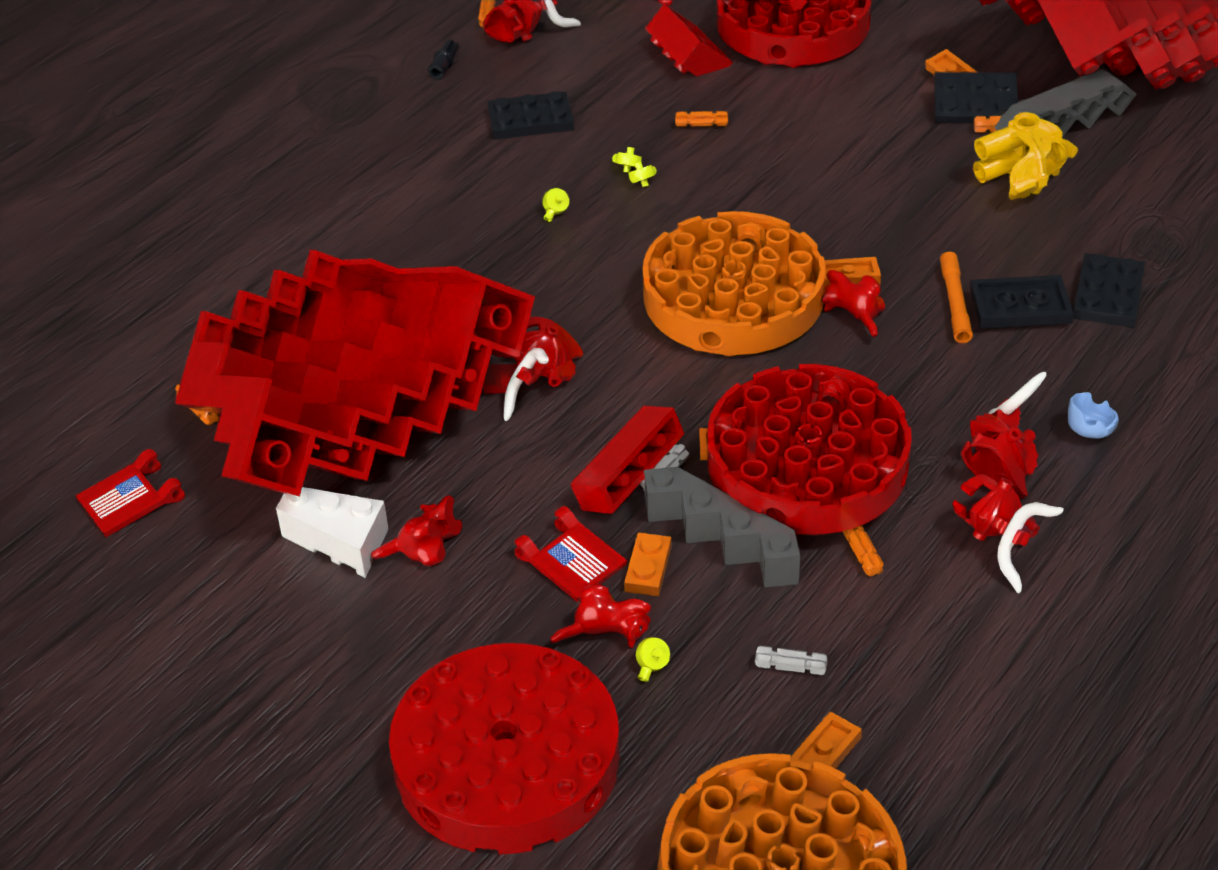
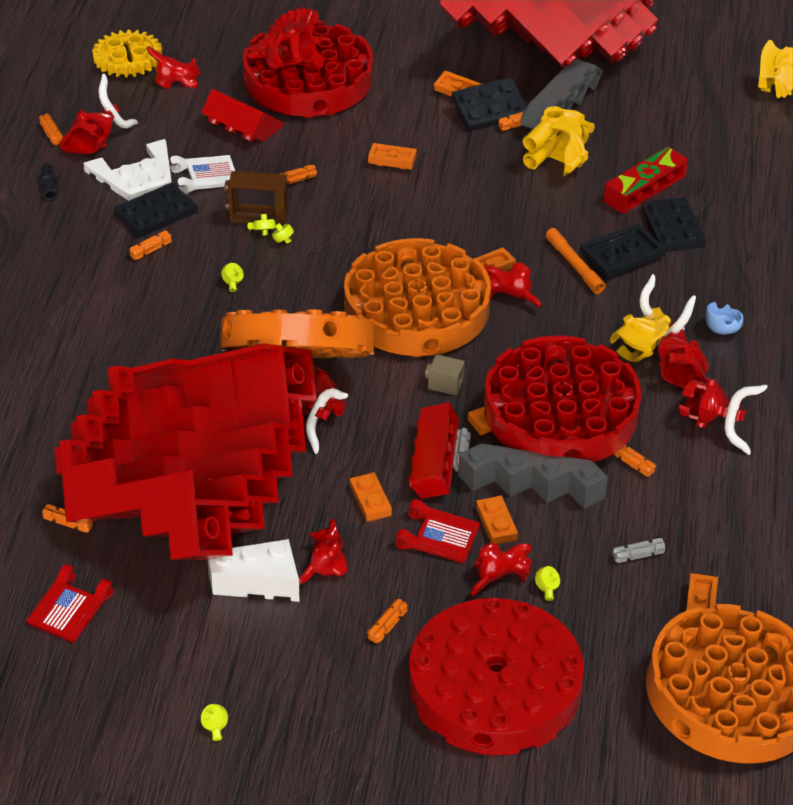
camera: 30 degrees left, 0 degrees up
none -> white wing [83,139,172,201]
none -> orange axle [129,230,172,260]
none -> white flag [170,155,235,194]
none -> neon yellow piece [201,704,228,741]
none -> orange brick [220,310,375,358]
none -> reddish brown window [224,171,288,226]
none -> orange plate [350,472,392,522]
none -> orange axle [367,599,408,644]
none -> orange plate [368,143,417,170]
none -> dark tan brick [425,355,465,396]
none -> red brick [604,147,688,214]
none -> yellow helmet [610,274,685,363]

